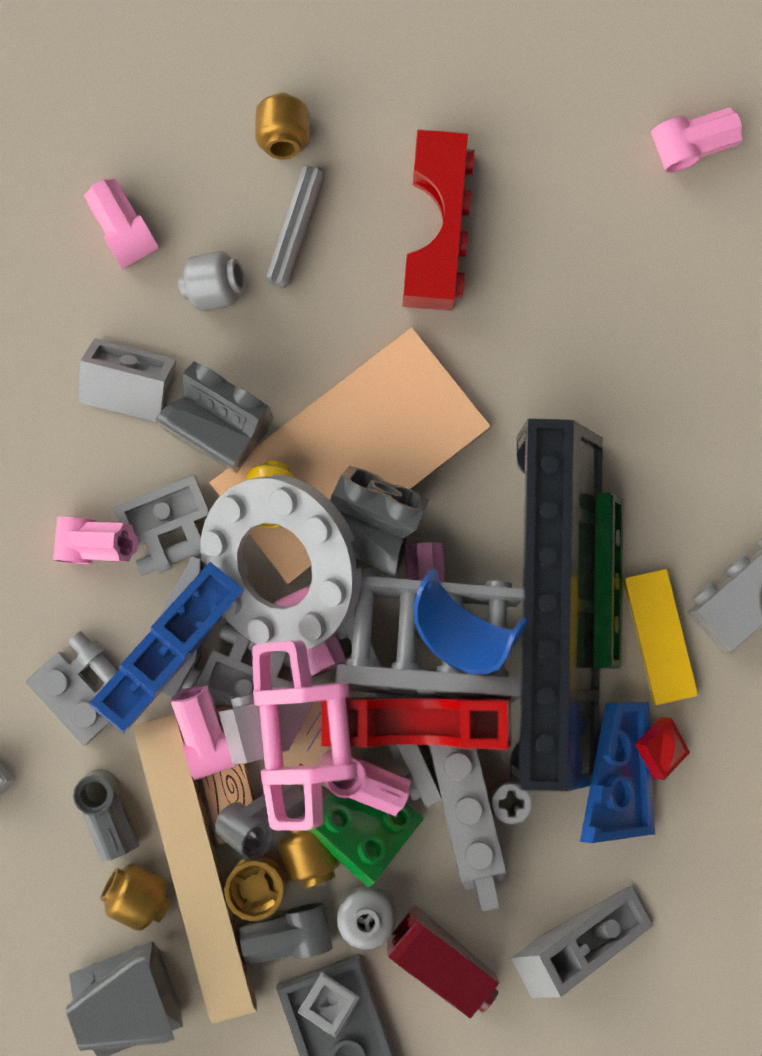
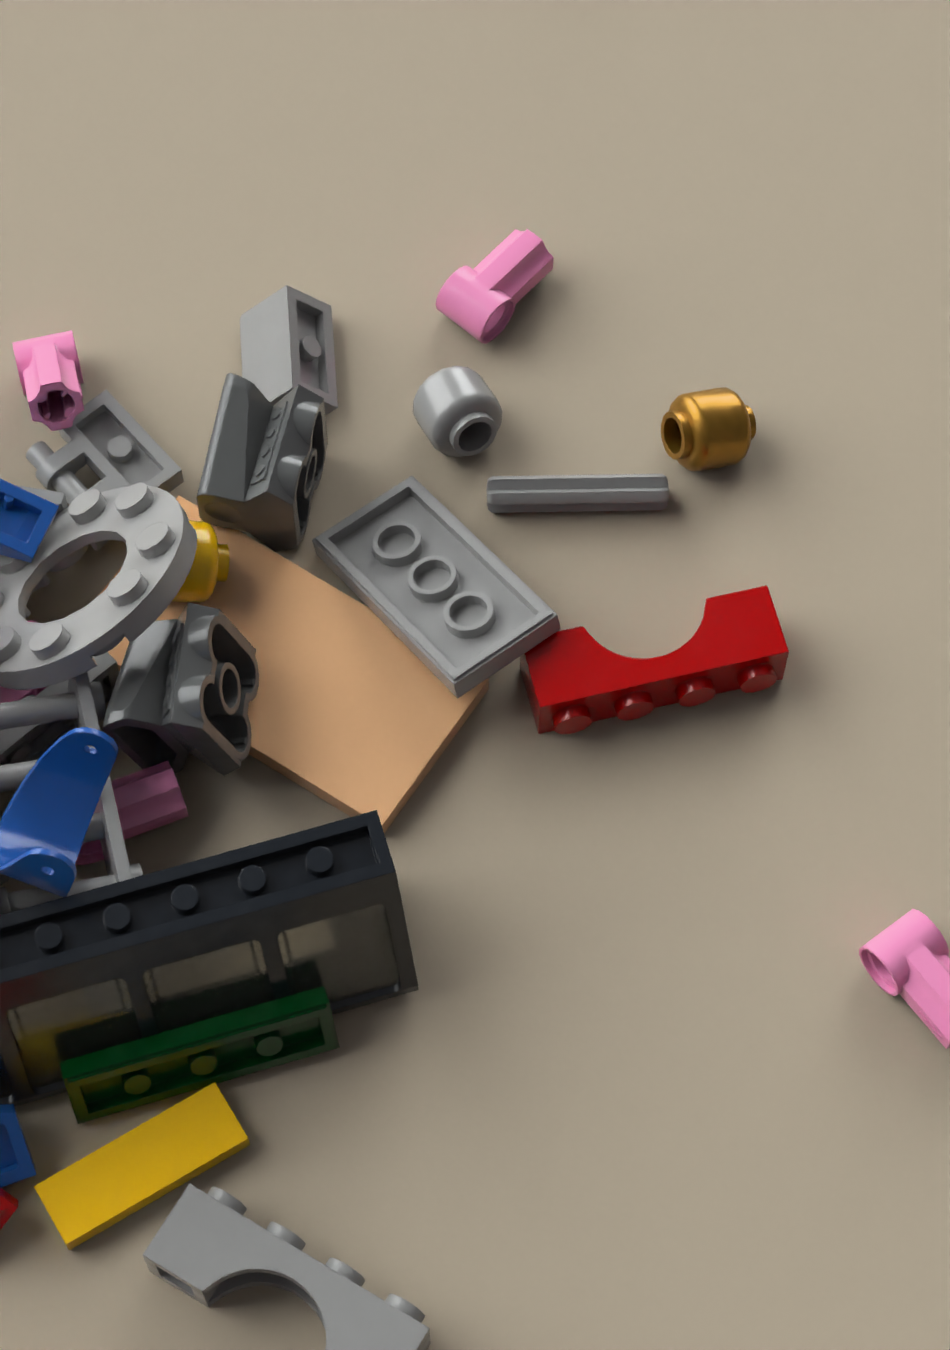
camera: 75 degrees right, 20 degrees down
none -> light grey tile [312,476,561,698]

